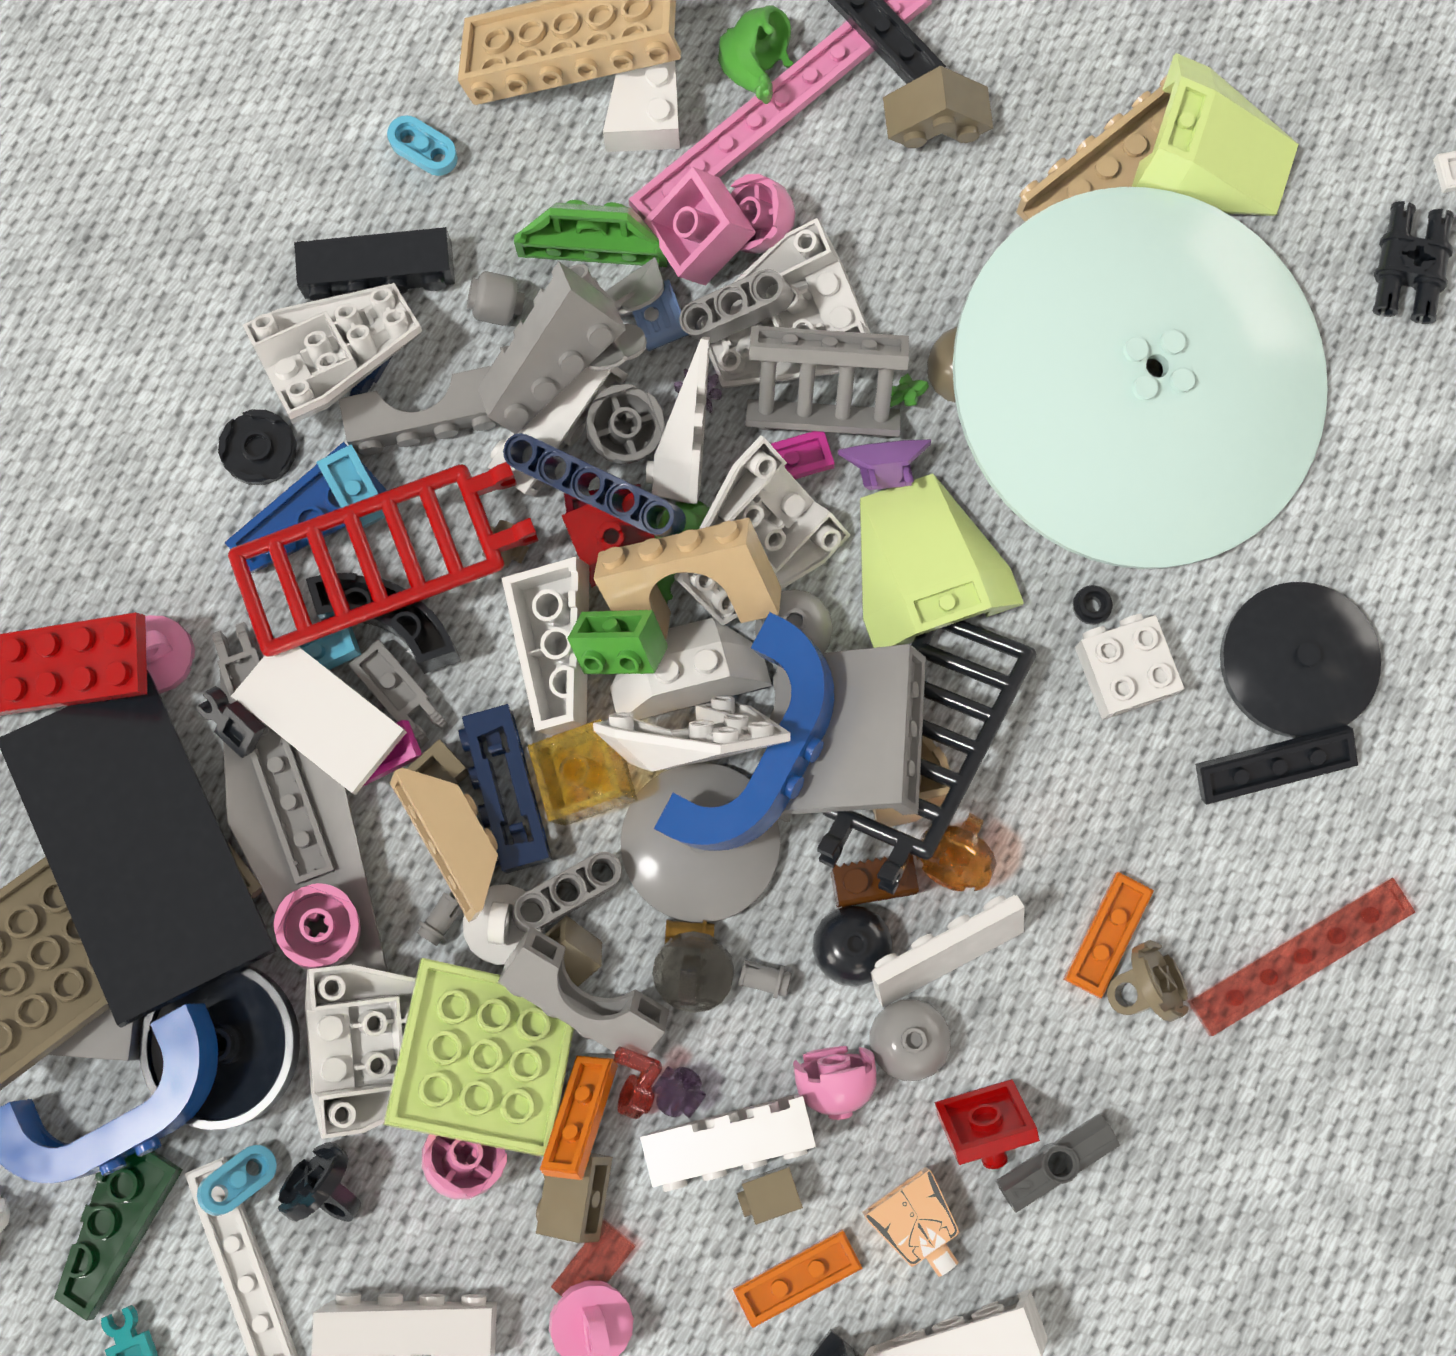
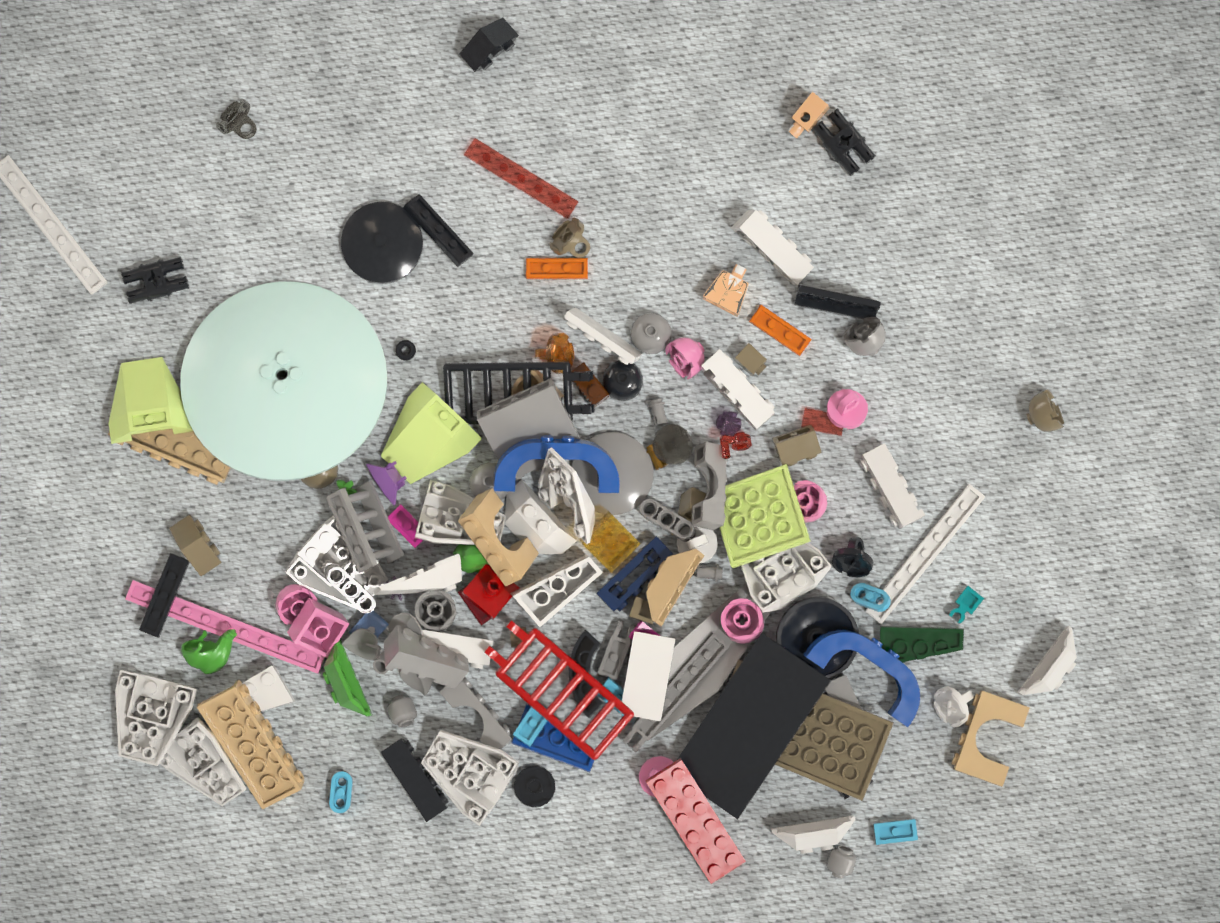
camera: 115 degrees left, 5 degrees up
black plate [196,686,266,758] -> none
dark blue beam [503,433,686,538] -> none
orange tile [539,1055,618,1180] -> none
bright green brick [567,610,668,674] -> none
red tile [934,1079,1040,1169] -> none
dark grey piece [995,1114,1120,1213] -> none
white brick [1075,613,1184,720] -> none

